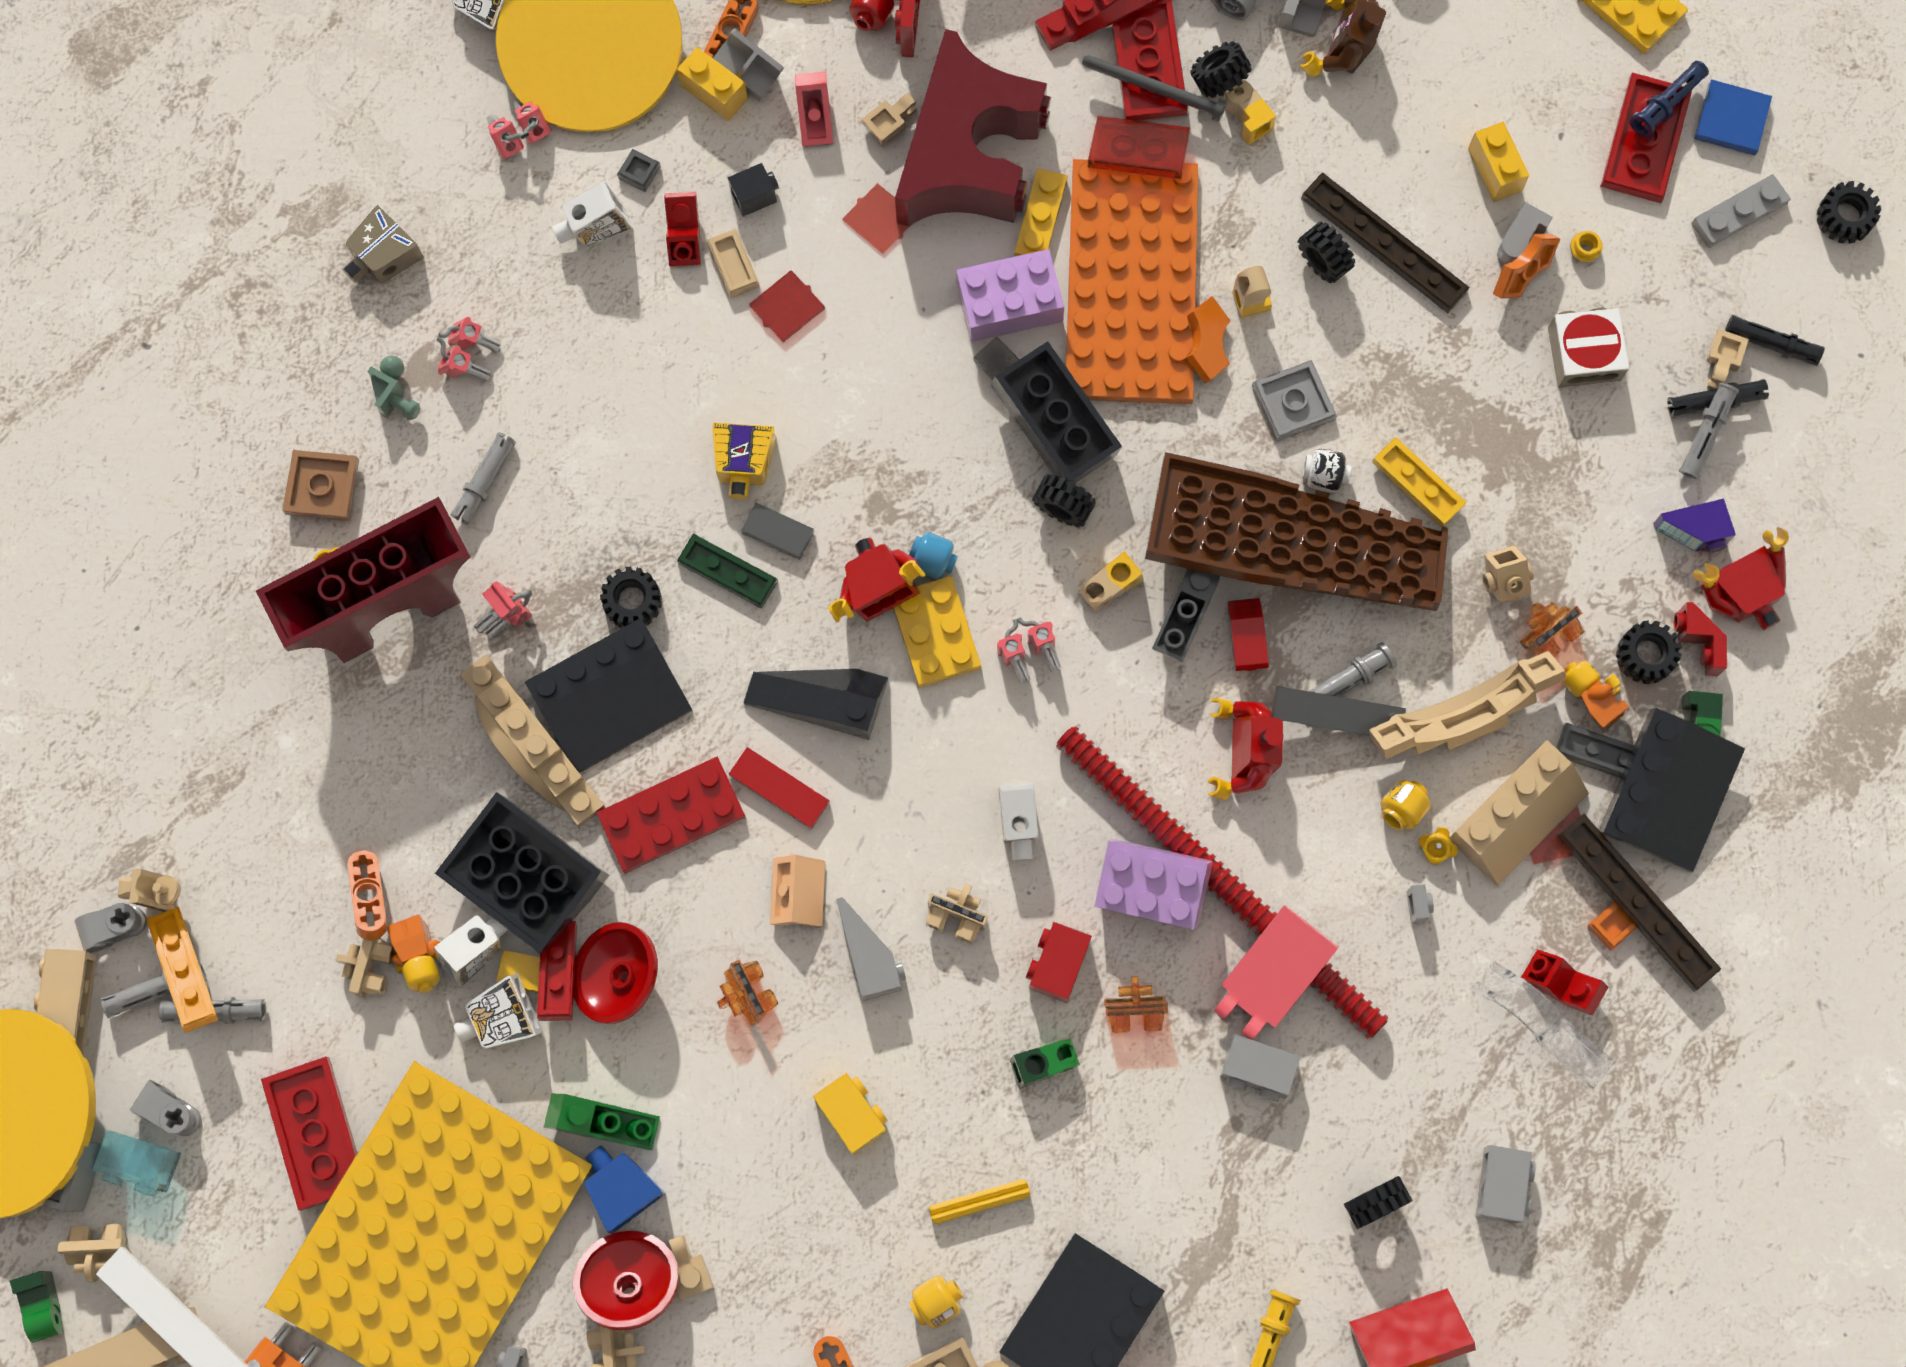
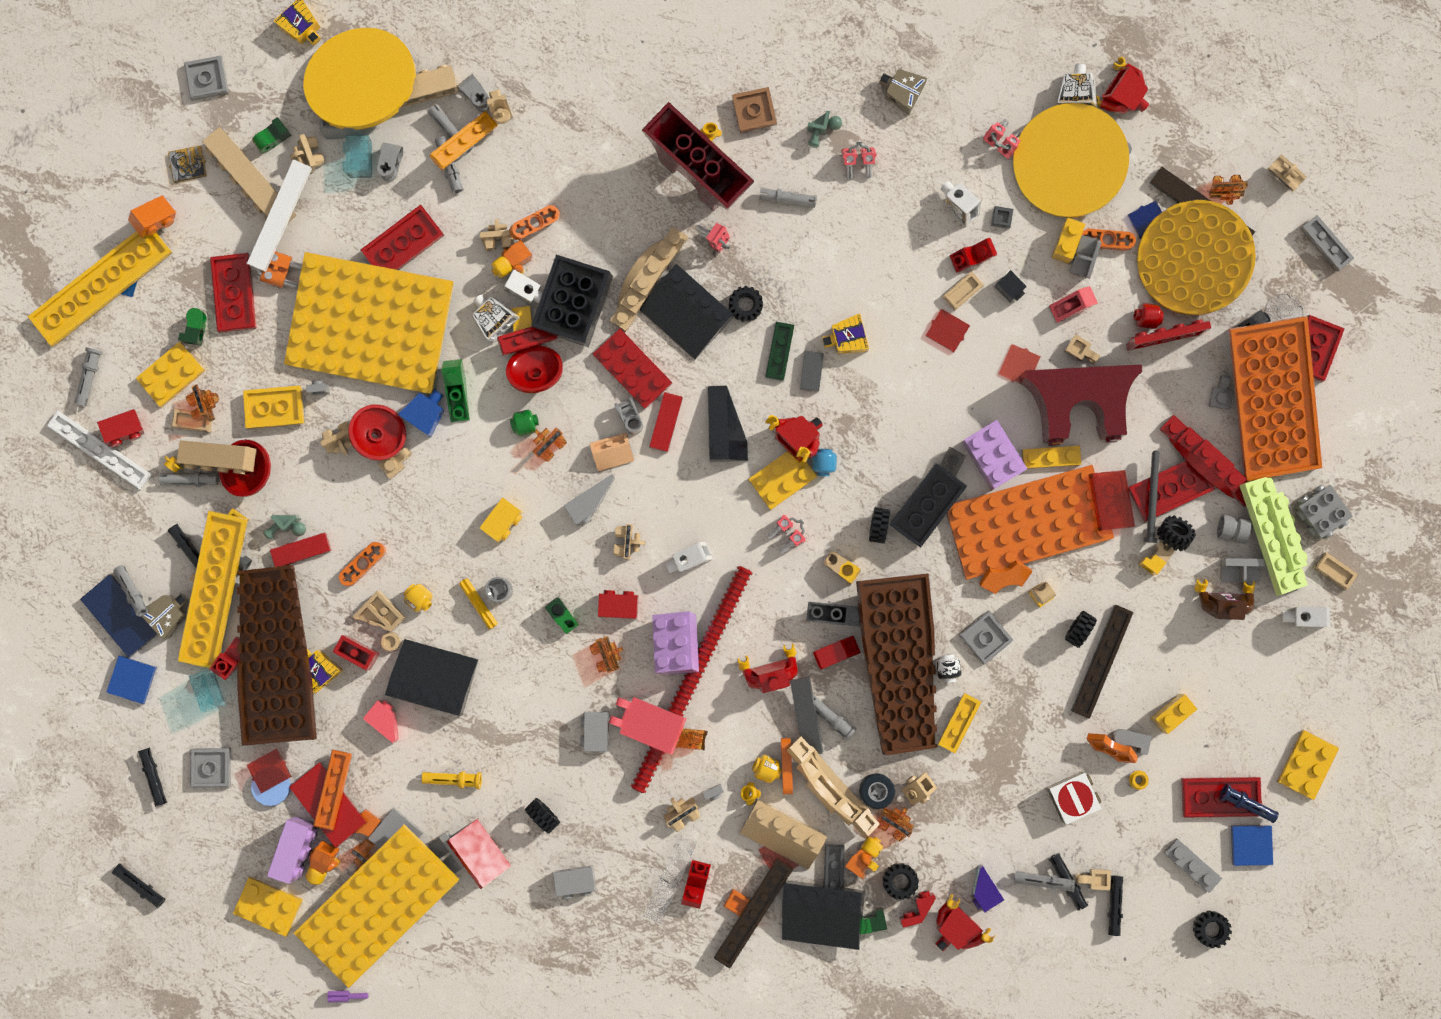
camera: 75 degrees right, 10 degrees up
none -> light grey wheel [485,577,513,603]
none -> green head [510,409,539,436]
none -> light grey piece [614,396,643,435]
none -> tan hips [663,797,700,832]
none -> clear orange hips [675,728,708,751]
none -> orange beam [781,738,793,795]
none -> black wheel [859,773,895,809]

